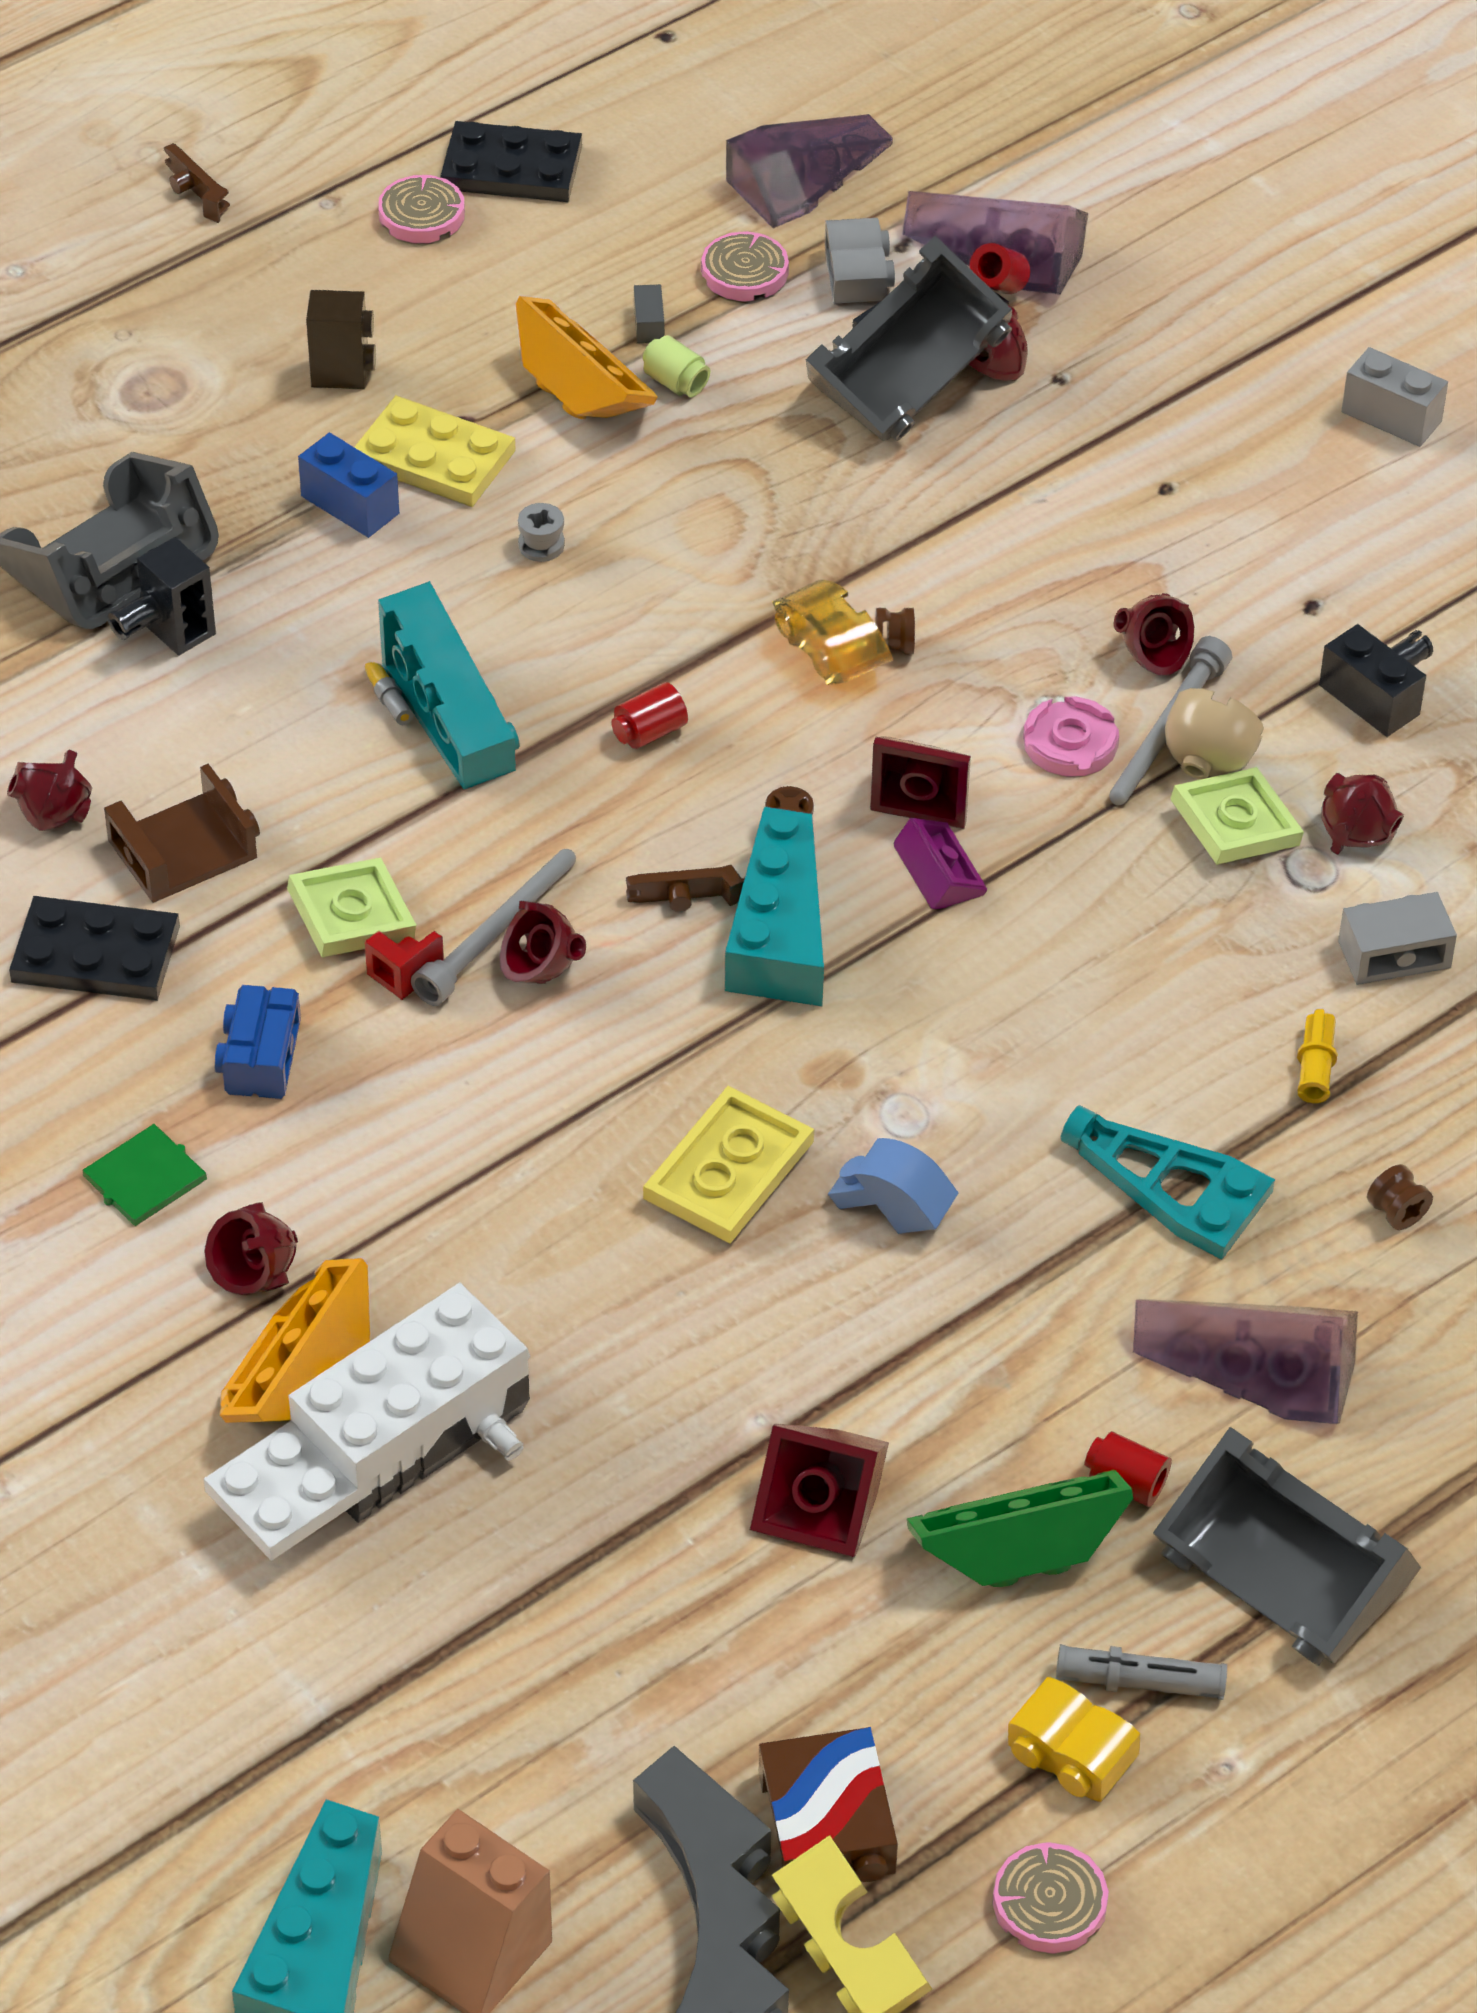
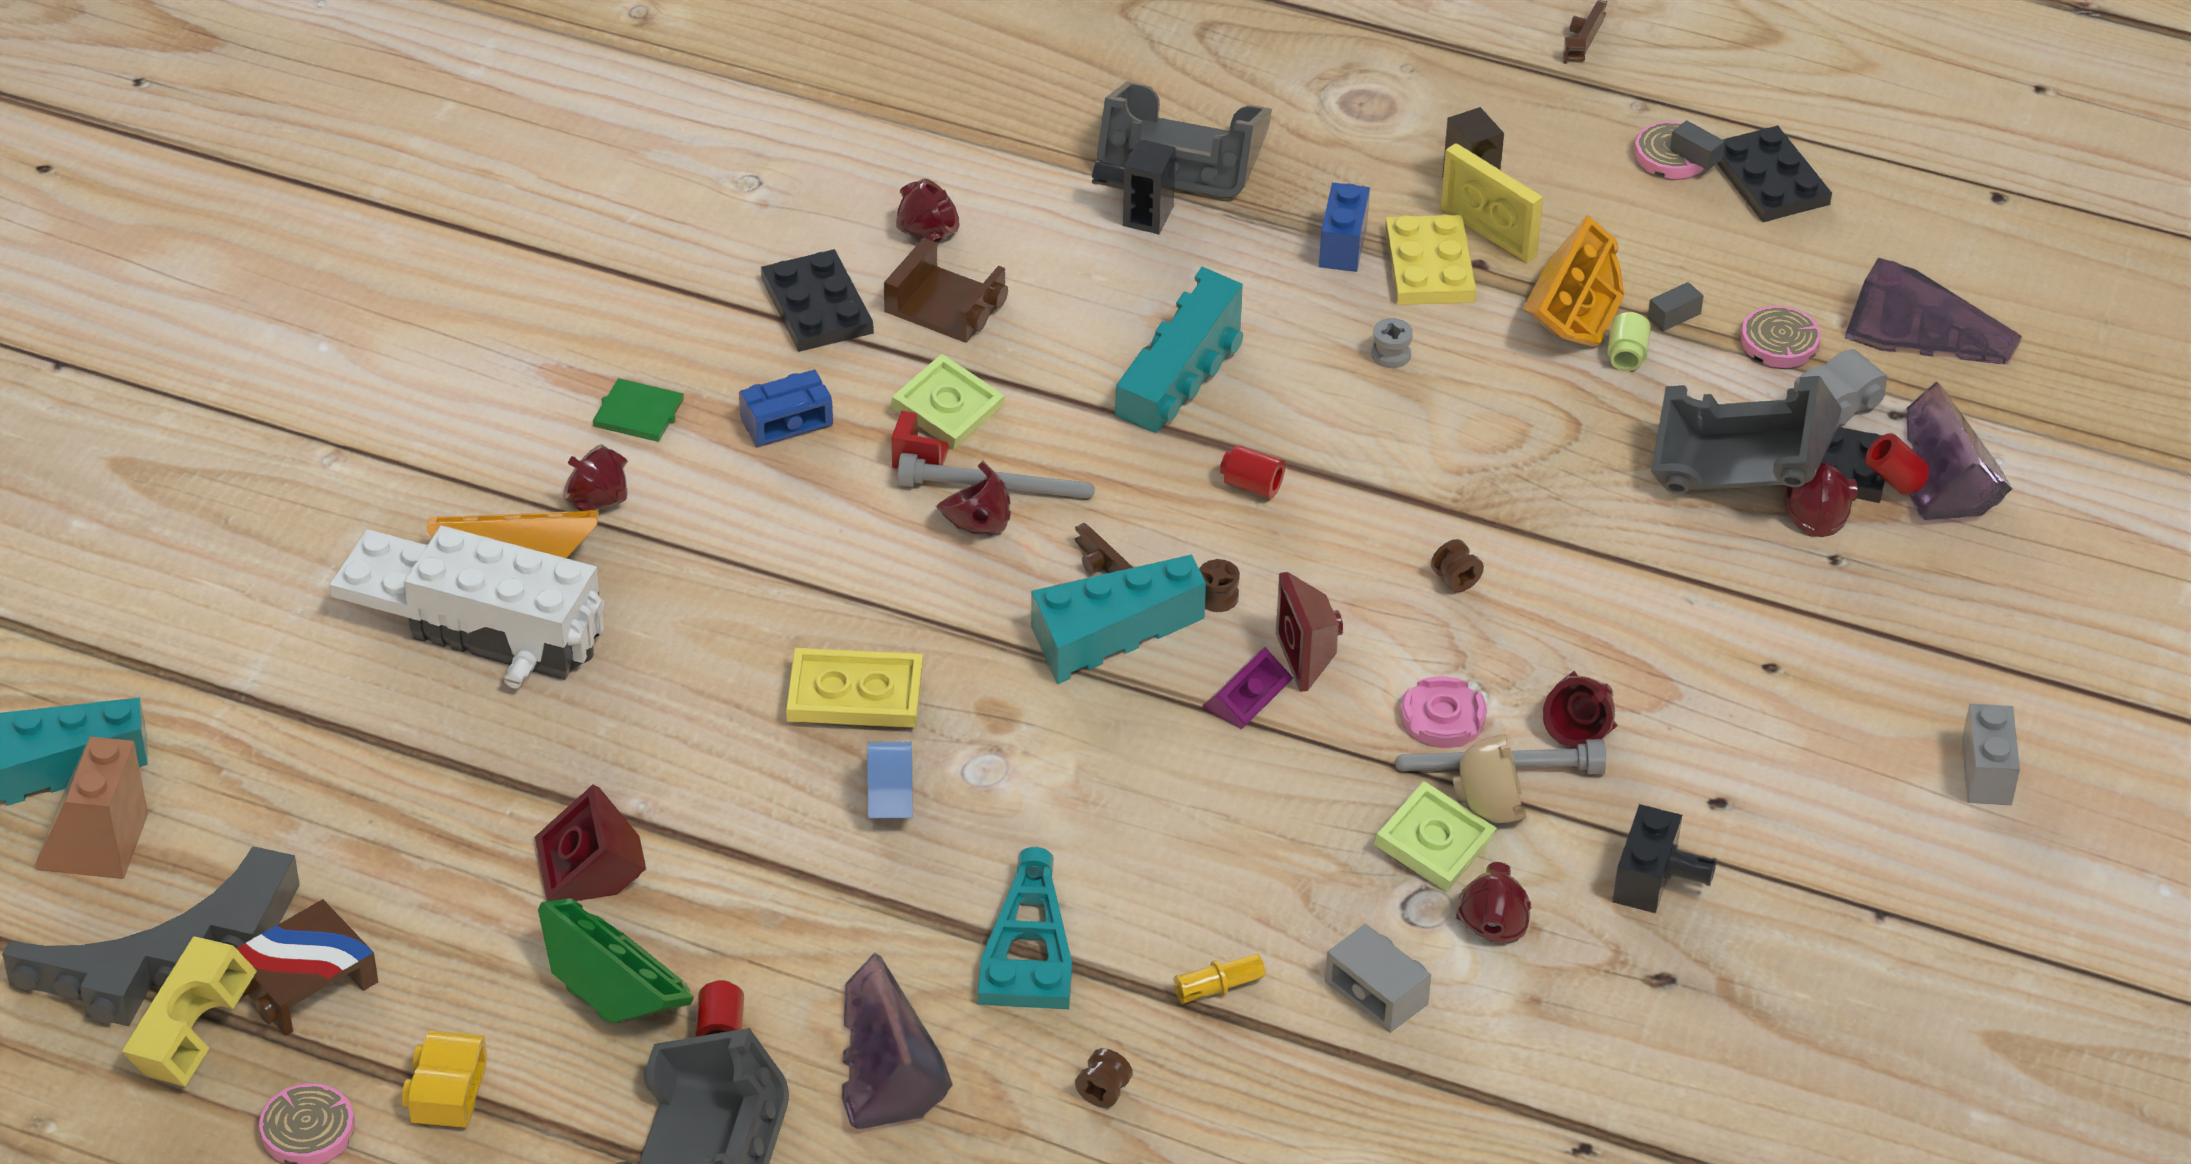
camera: 60 degrees right, 5 degrees down
clear yellow brick [772,580,894,685] -> none
light grey pin [1056,1644,1227,1700] -> none
none -> light yellow plate [1441,143,1543,263]
none -> dark grey piece [1670,120,1725,170]

